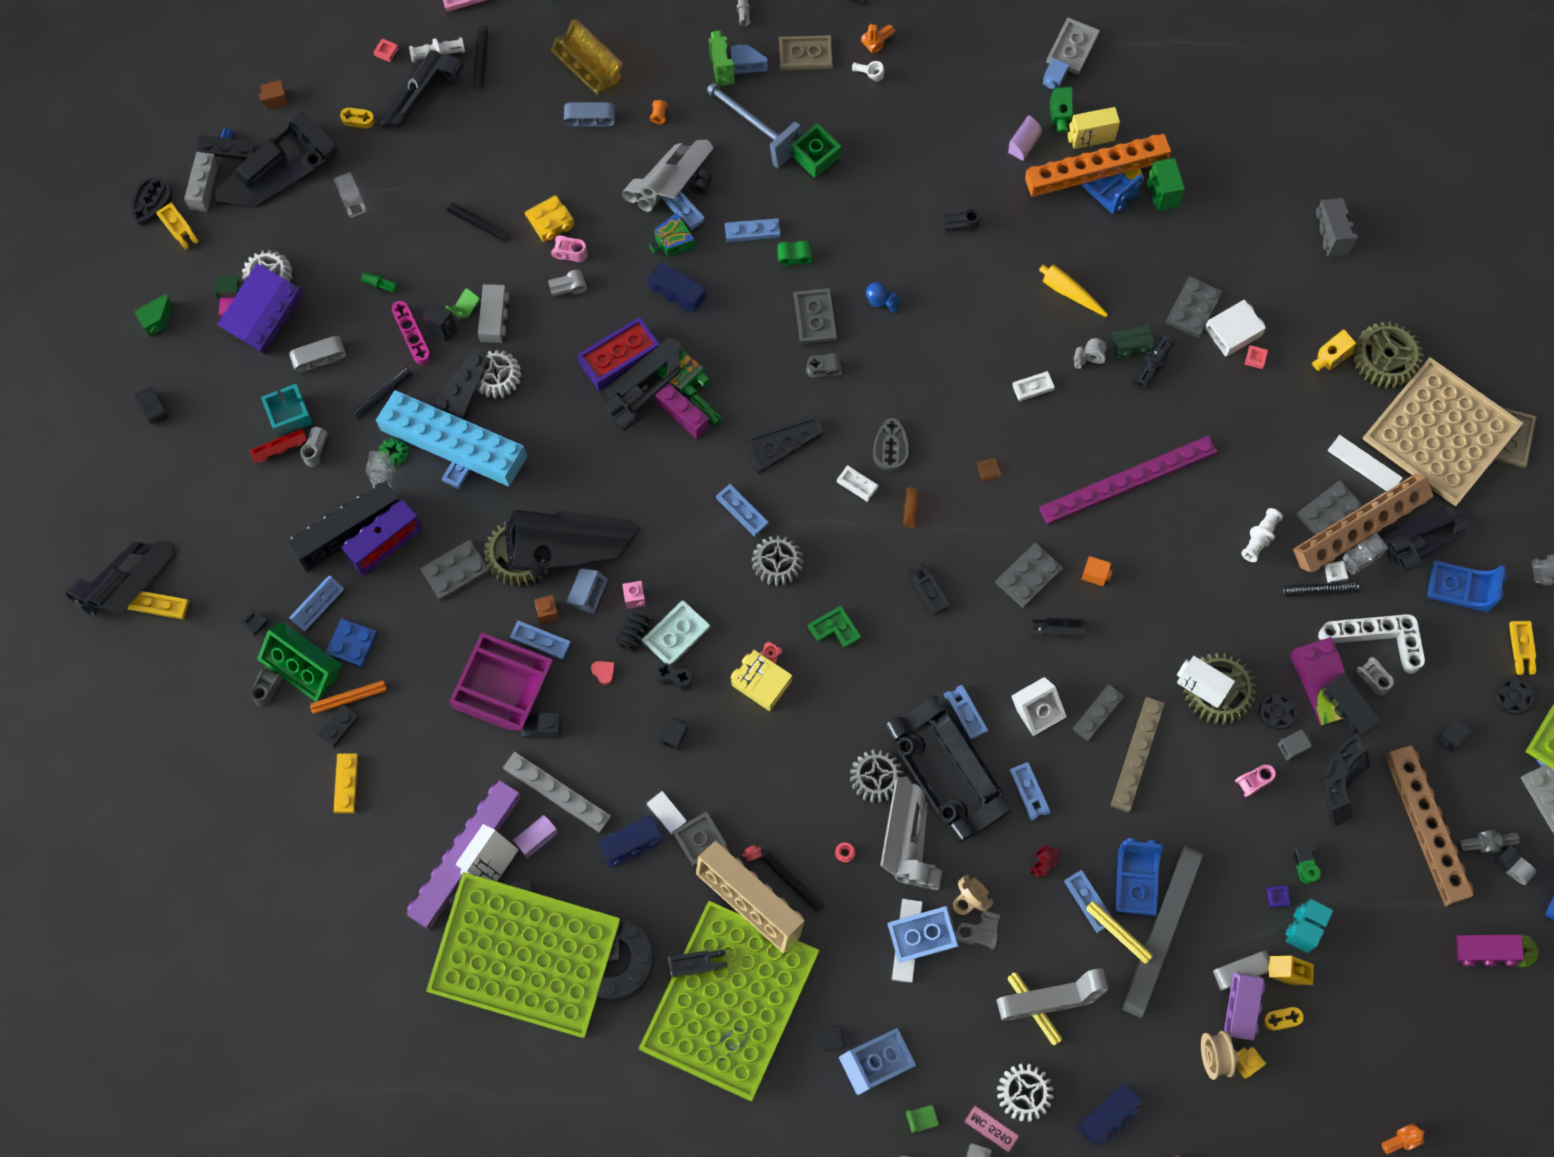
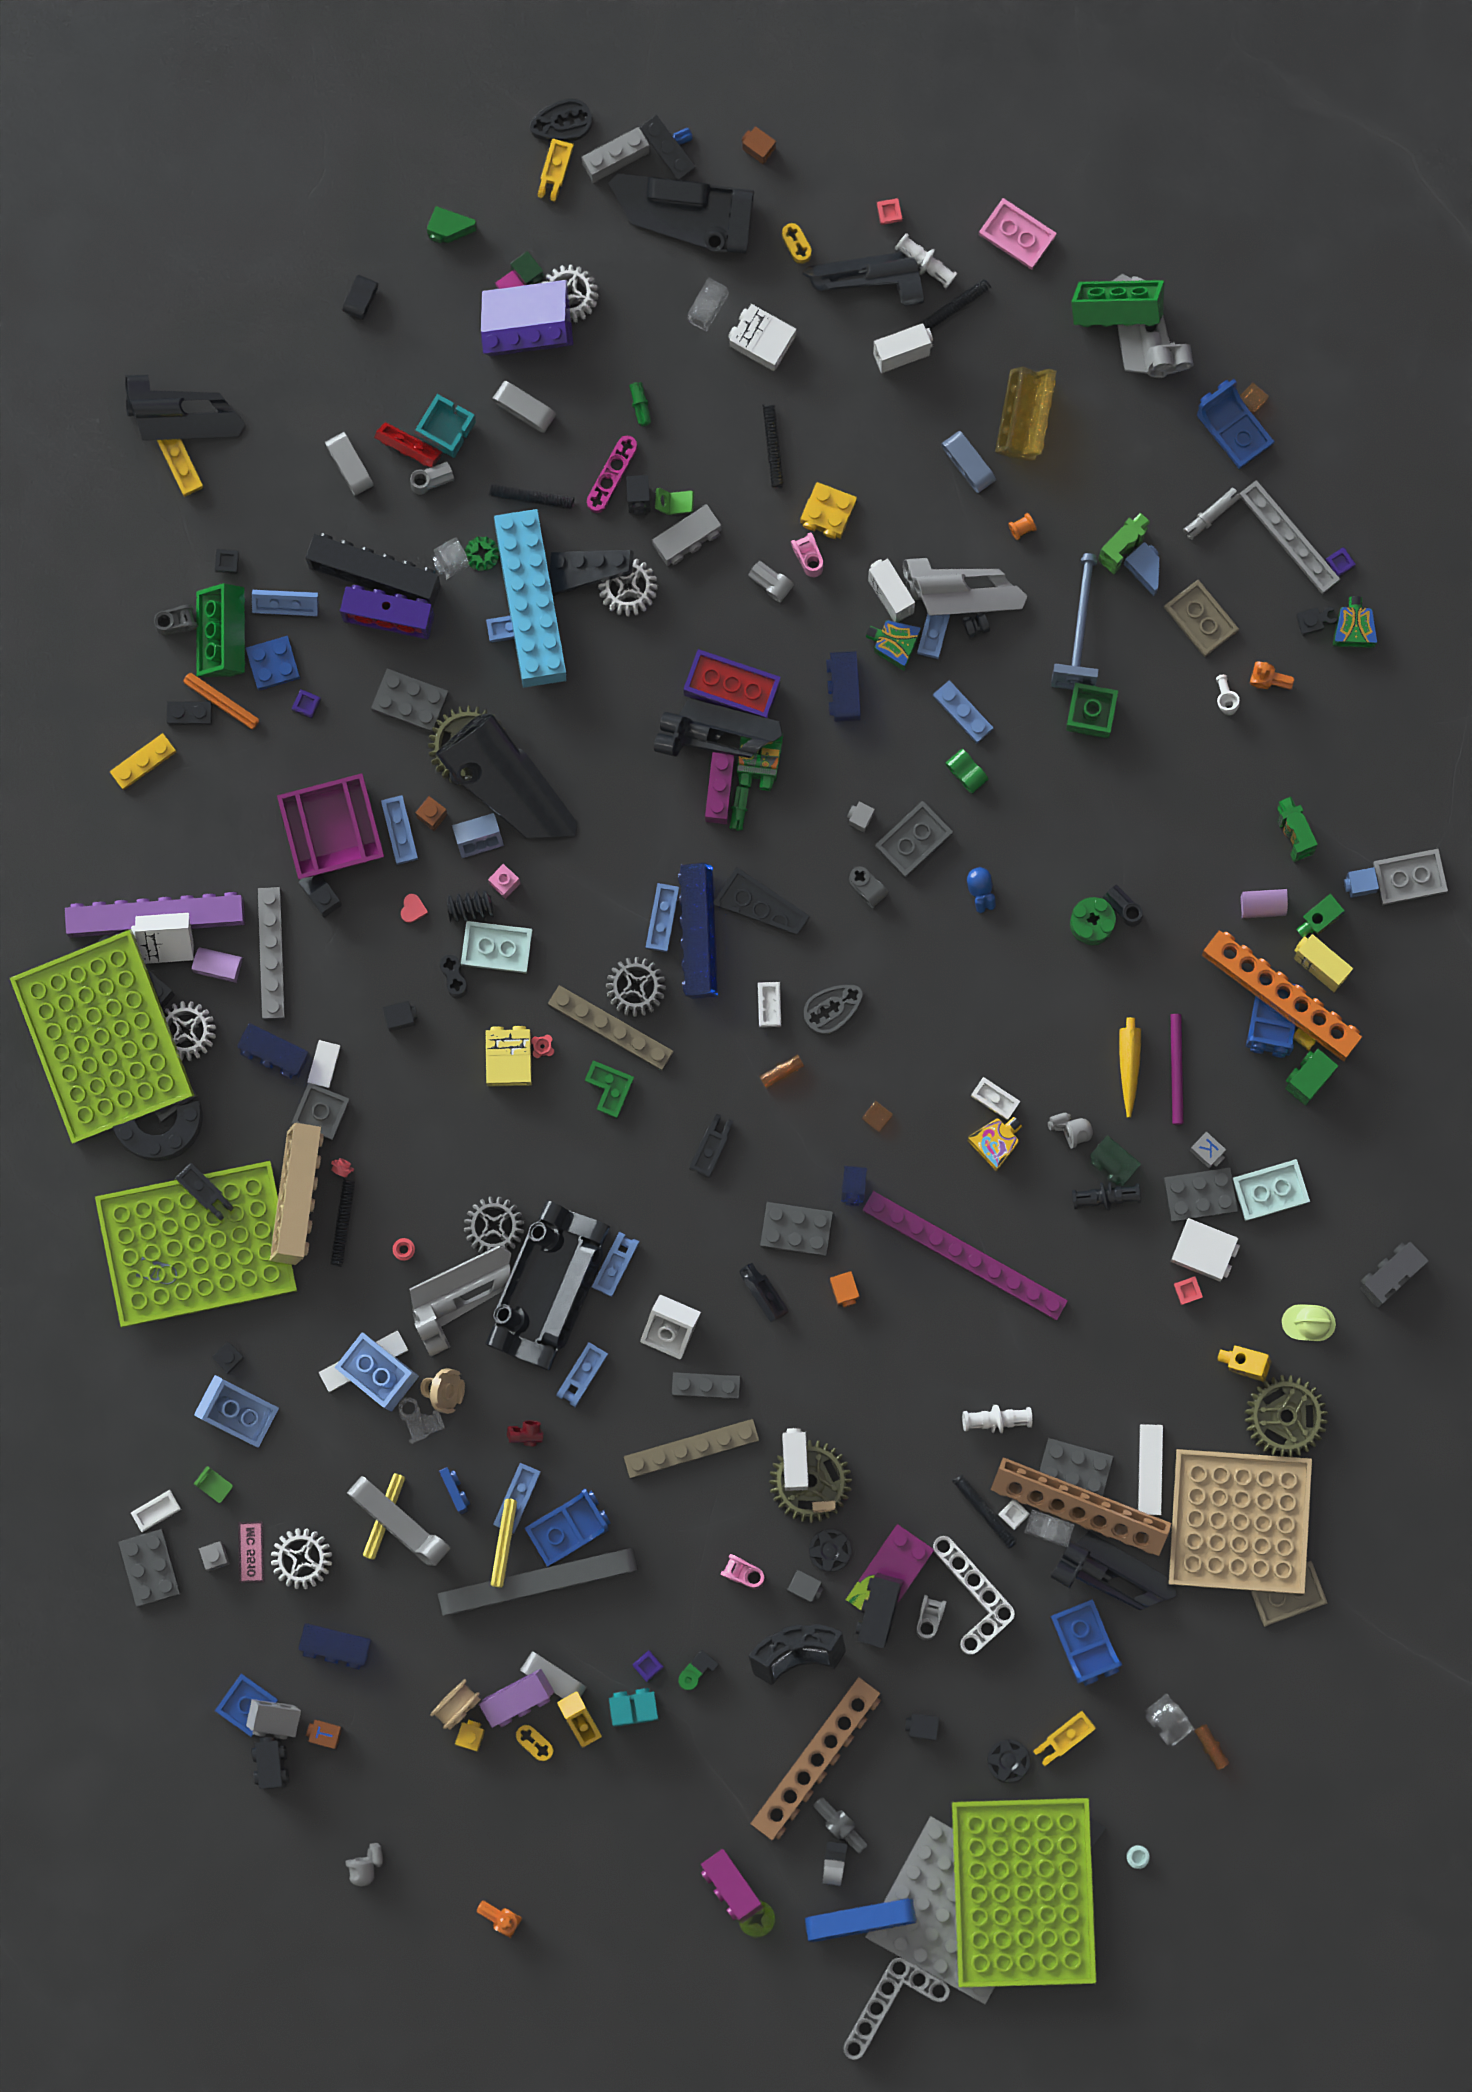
camera: 55 degrees right, 10 degrees up
none -> white gear [165,1001,216,1061]
none -> dark purple tile [291,689,321,719]
none -> light grey beam [325,432,374,496]
none -> blue plate [439,1467,470,1515]
none -> dark tan plate [548,985,673,1071]
none -> clear blue brick [678,863,718,999]
none -> white brick [728,304,796,372]
none -> tan tile [812,1501,836,1513]
none -> clear blue brick [841,1166,867,1206]
none -> light grey plate [847,801,875,833]
none -> white brick [868,559,915,623]
none -> white brick [873,323,933,373]
none -> torso [967,1117,1022,1171]
none -> green brick [1070,897,1116,946]
none -> magenta piece [1171,1014,1184,1125]
none -> light grey brick [1190,1132,1226,1168]
none -> light aqua plate [1232,1159,1310,1221]
none -> green hips [1277,797,1318,862]
none -> yellowish green piece [1282,1304,1336,1341]

